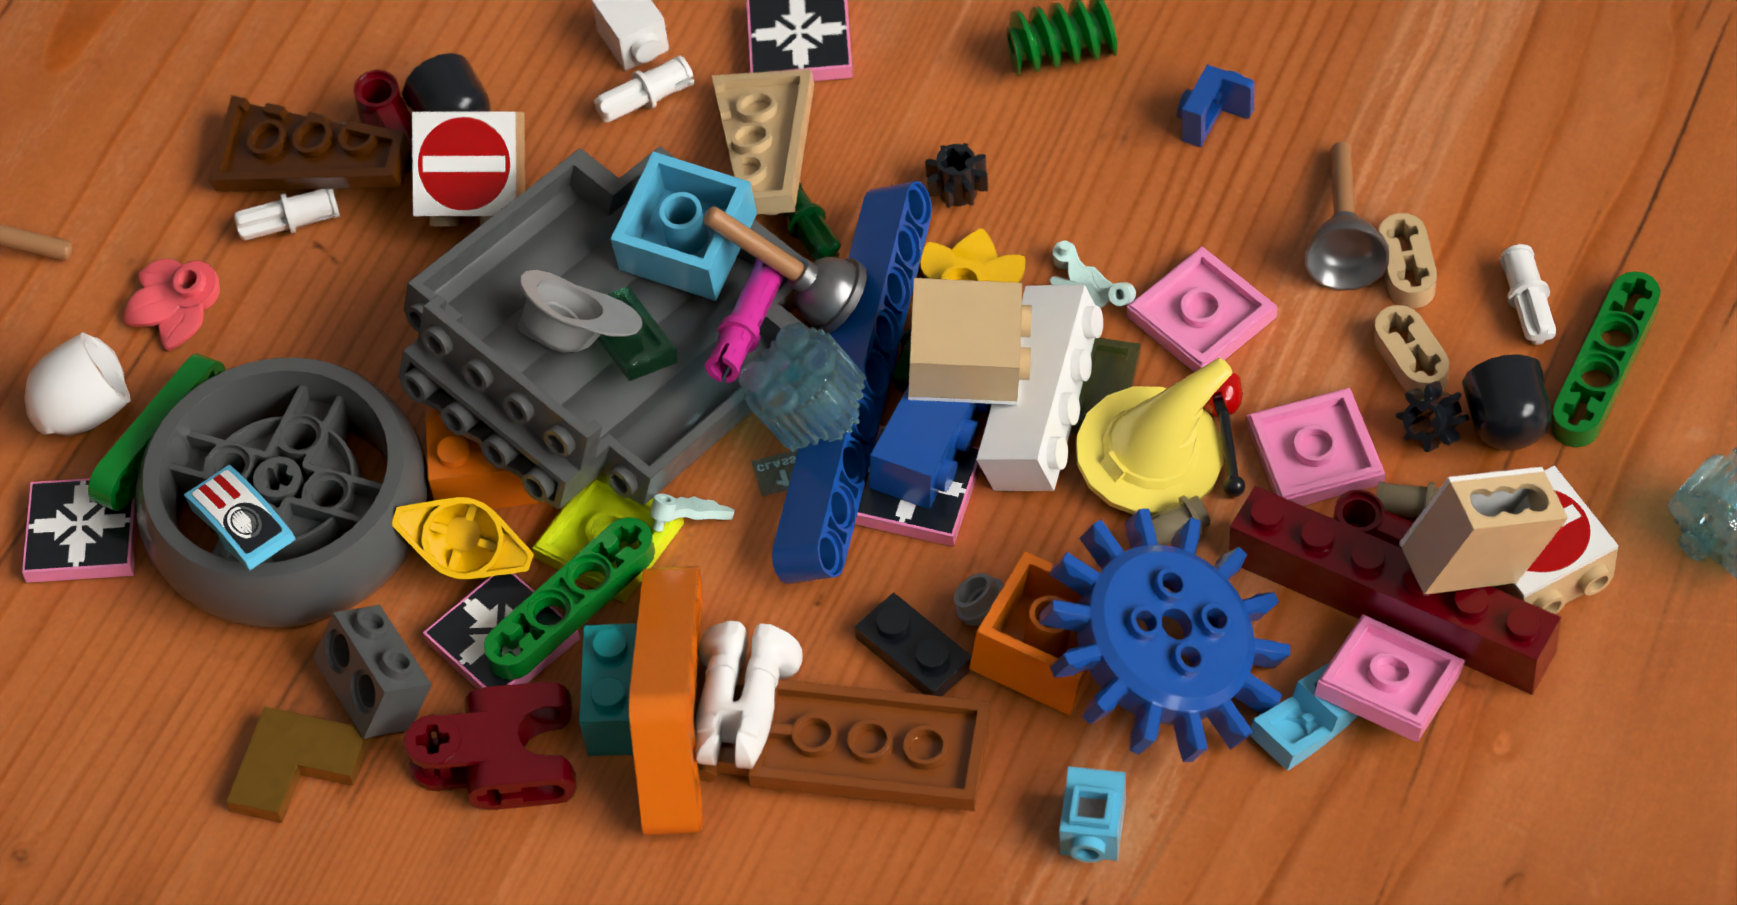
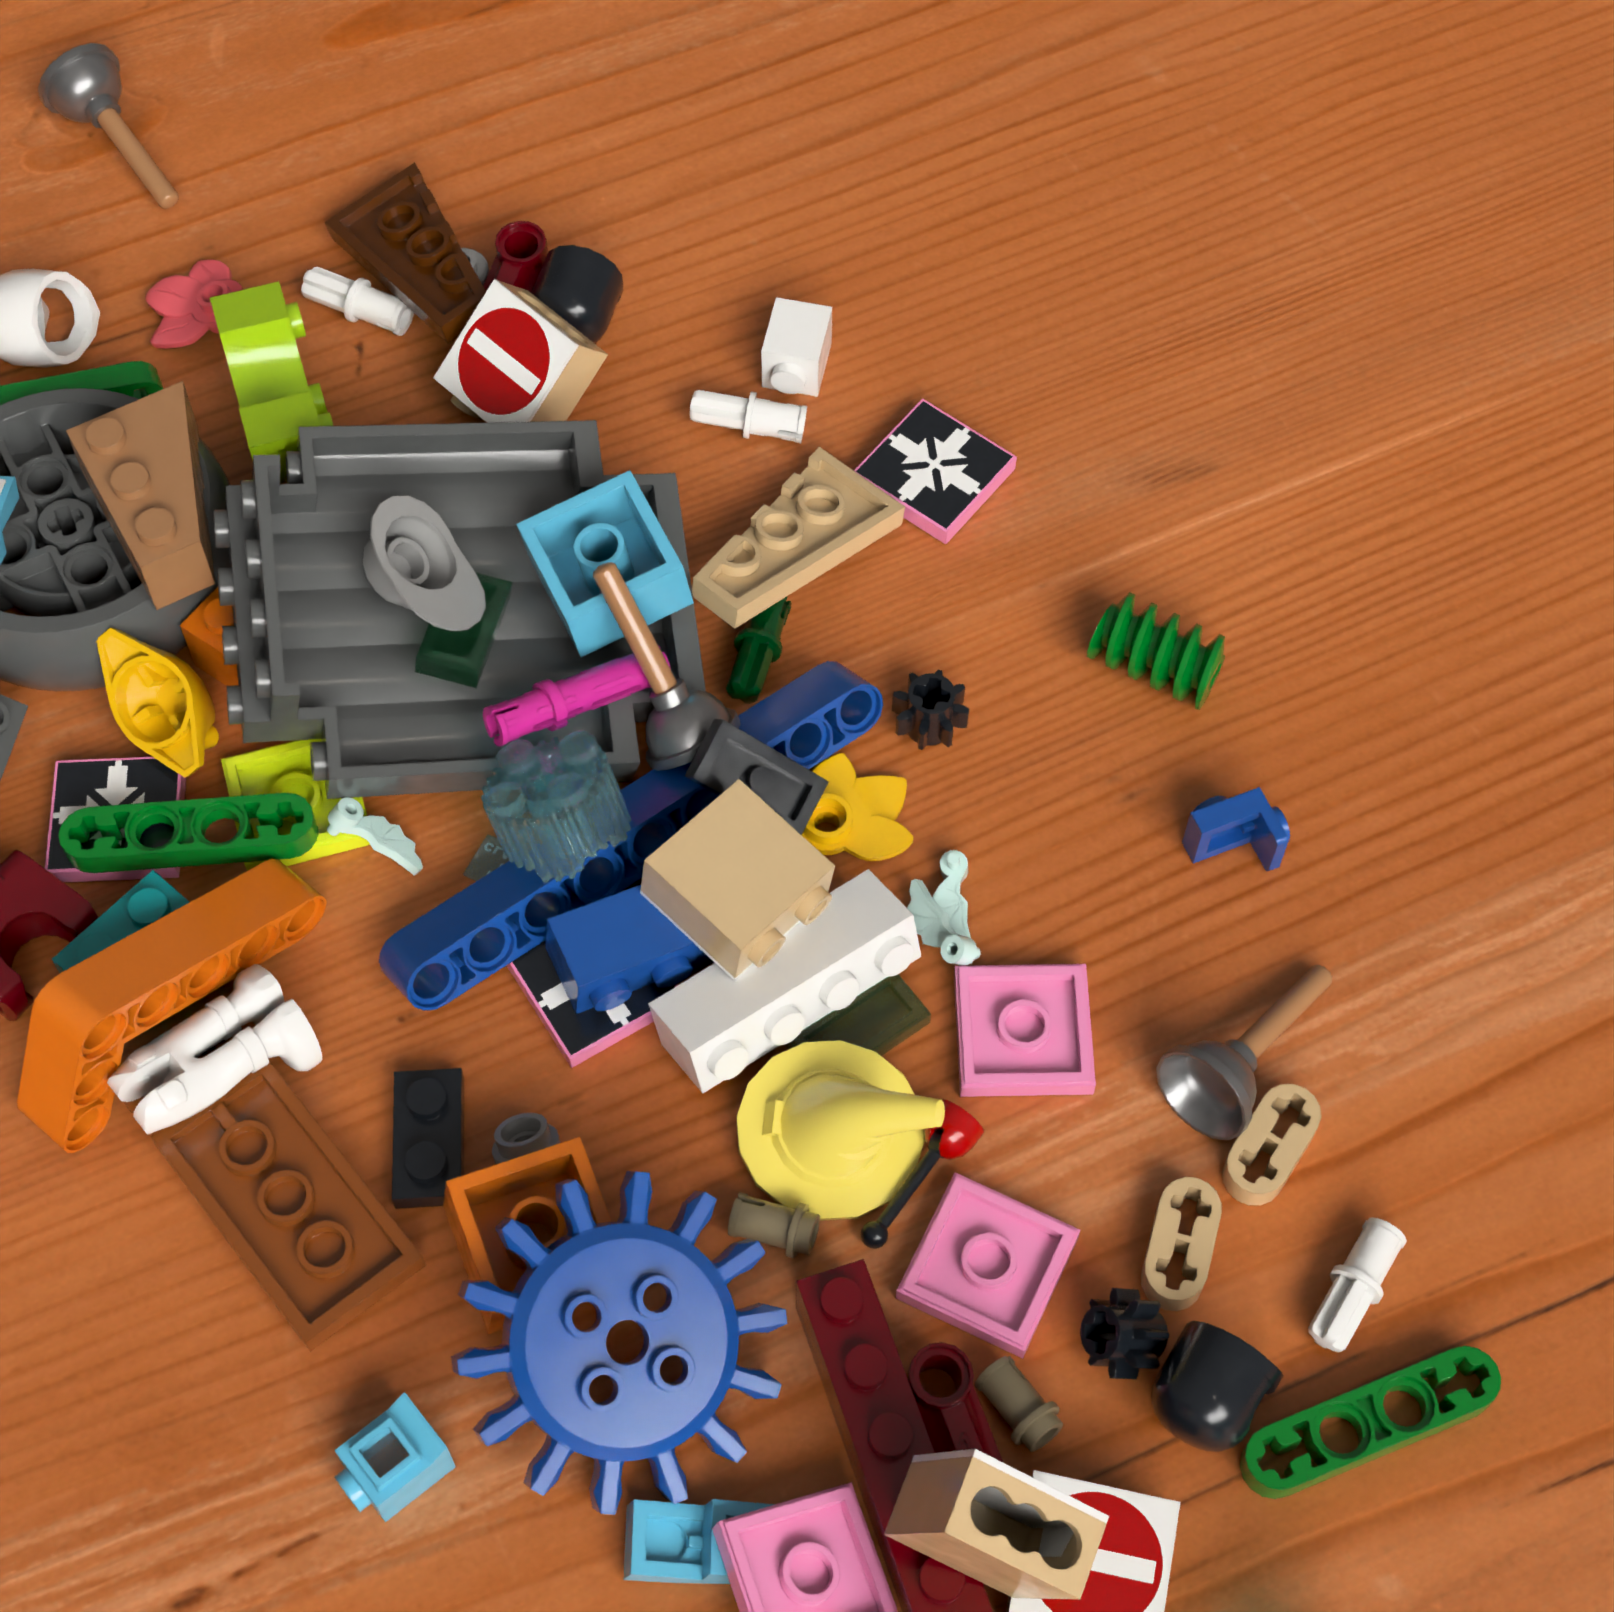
camera: 35 degrees right, 5 degrees up
none -> medium nougat wedge [66,381,215,610]
none -> lime brick [210,281,333,483]
none -> black plate [685,719,829,835]

